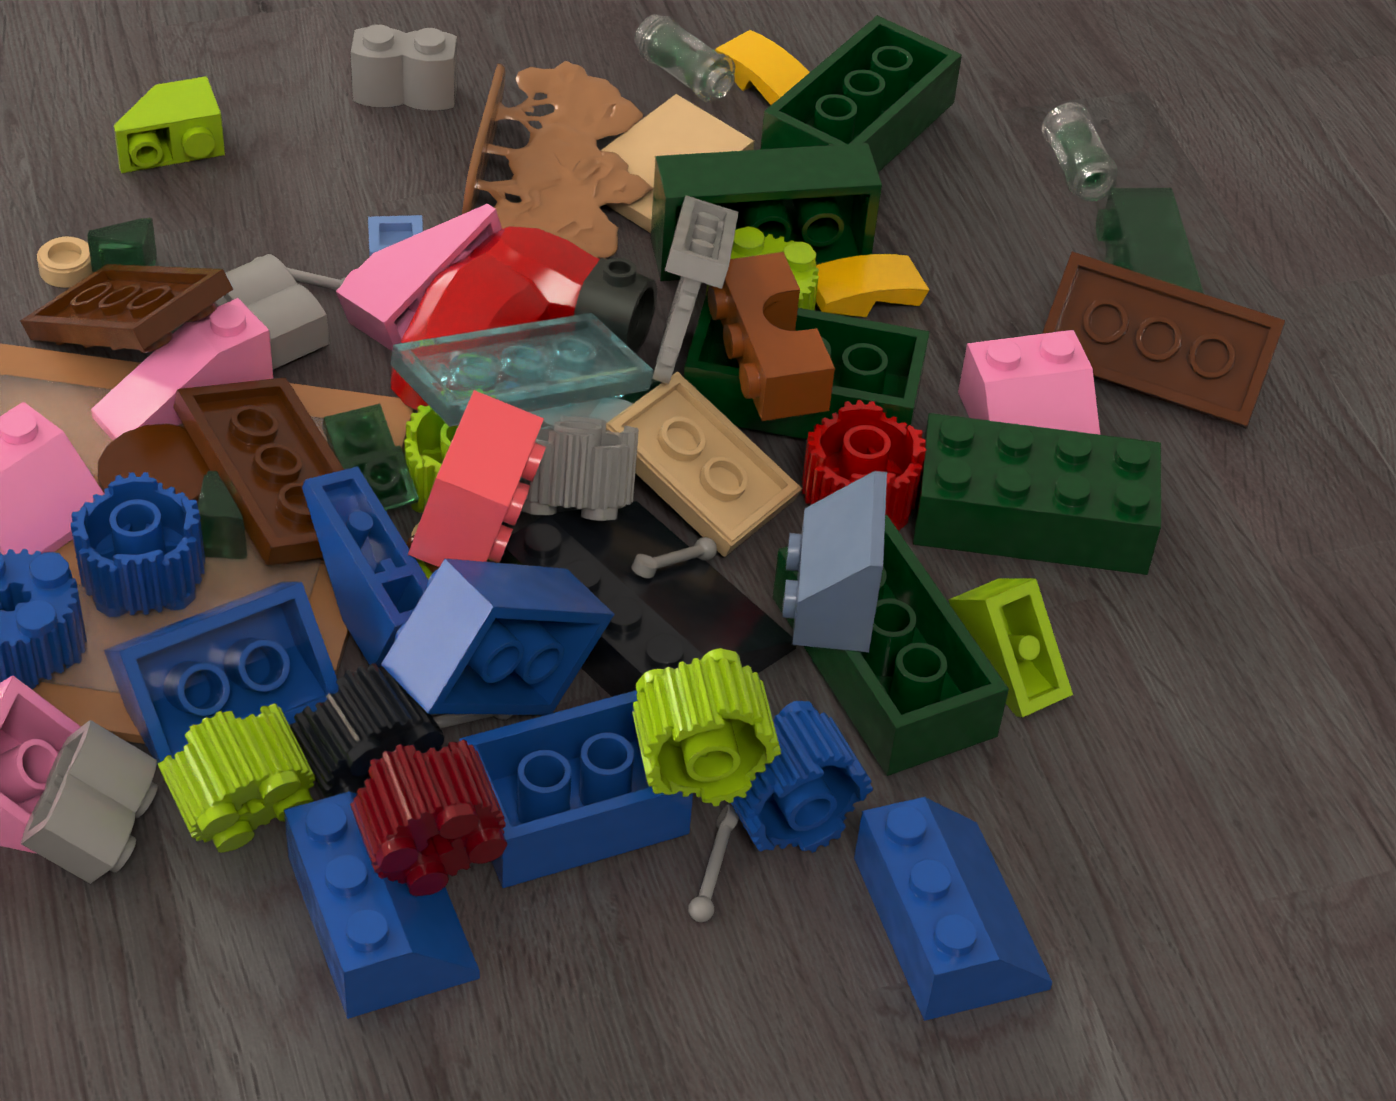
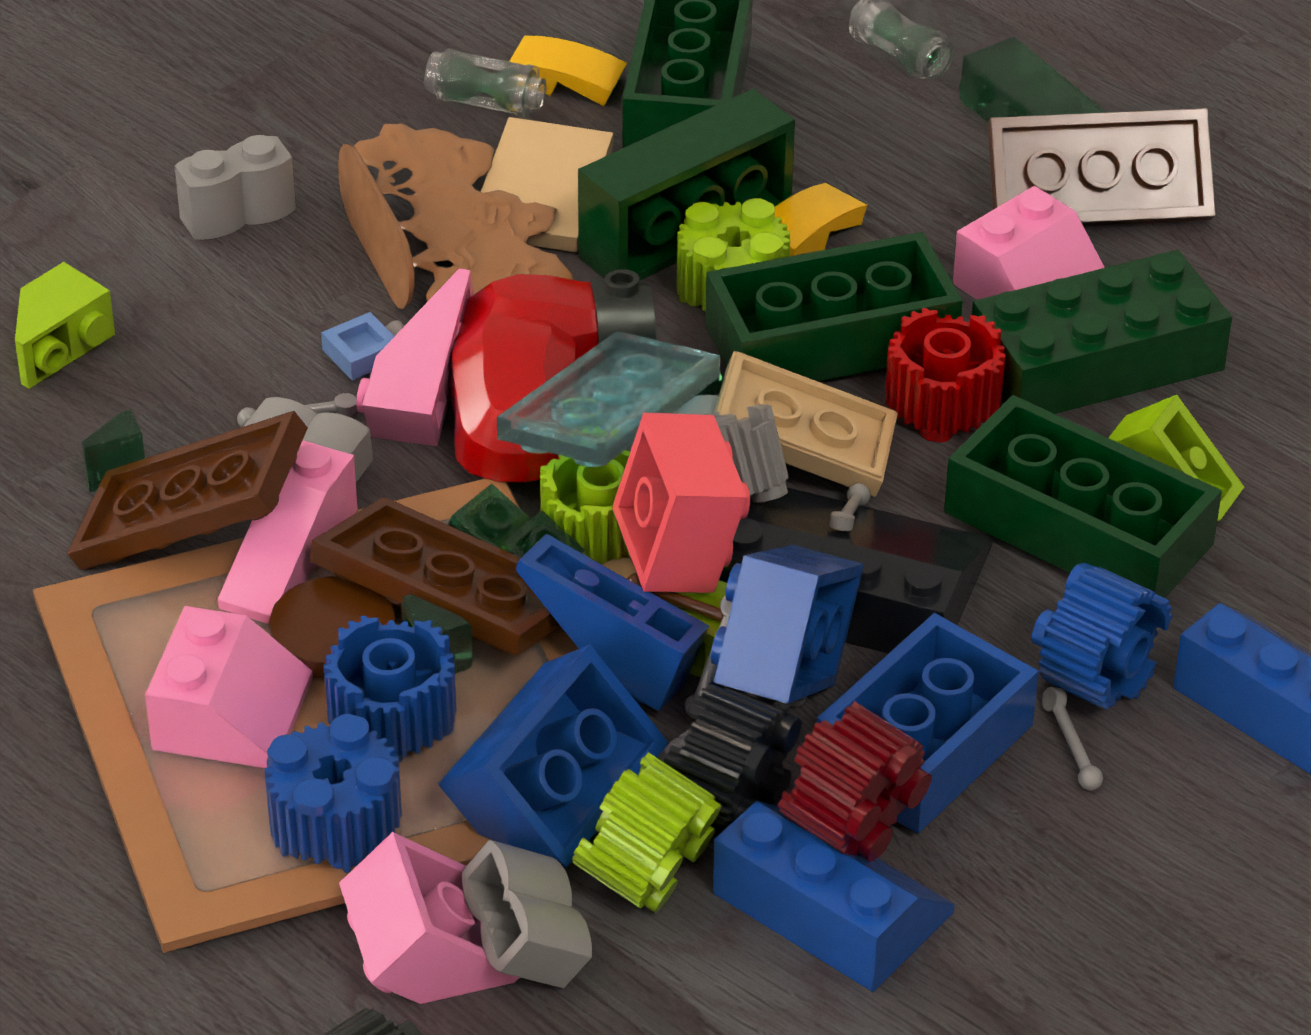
camera: 25 degrees left, 5 degrees down
tan tile [37,236,95,288] -> none
lime brick [632,648,781,807] -> none
light grey fence [652,195,738,384] -> none
dark orange arch [708,252,835,421] -> none
sand blue slope [782,471,887,652] -> none

